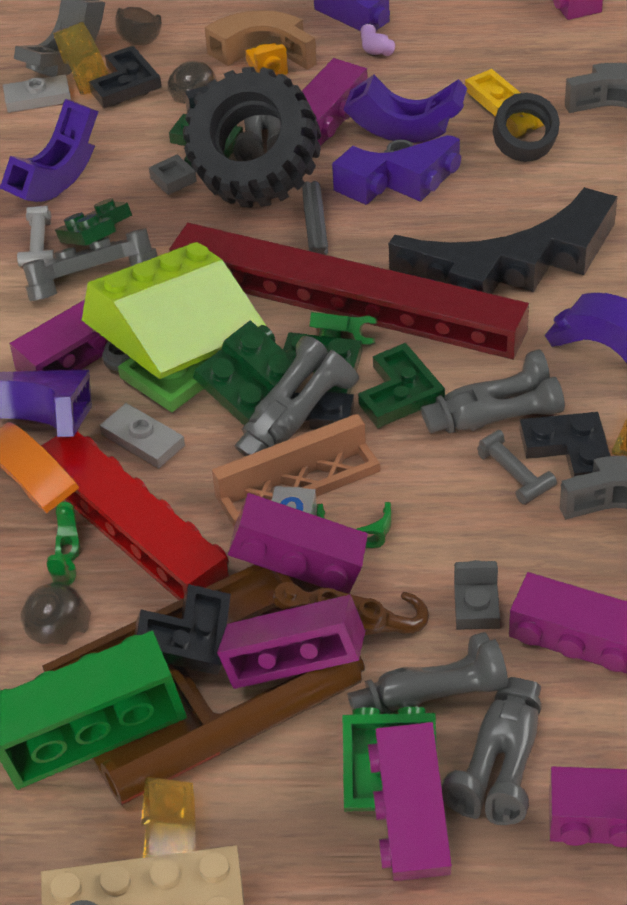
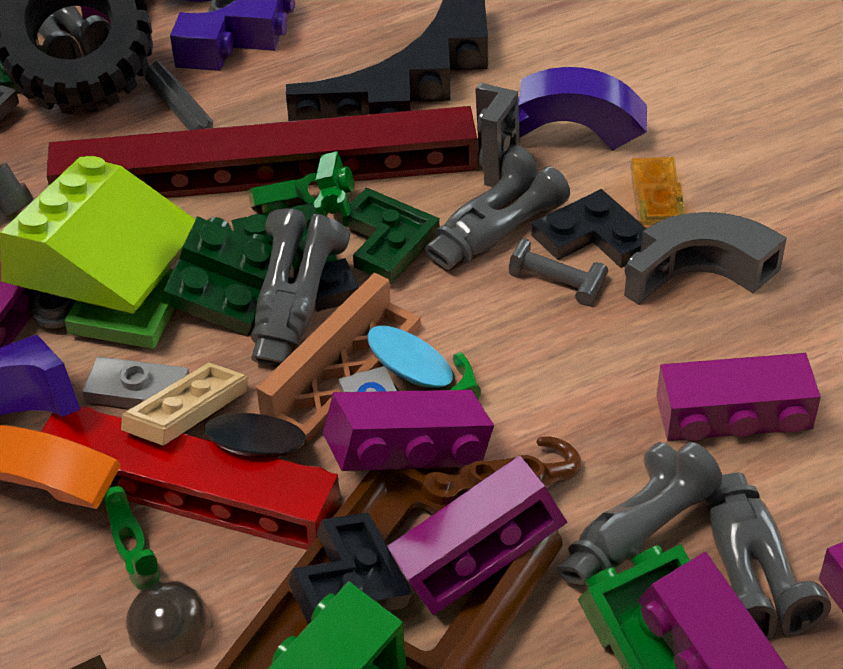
camera: 30 degrees left, 0 degrees up
dark grey bracket [454,560,500,630] -> none
none -> tan tile [121,362,248,446]
none -> black piece [205,413,306,457]
none -> green plate [314,152,355,217]
none -> medium azure piece [368,326,453,388]
none -> dark grey bracket [475,83,520,187]

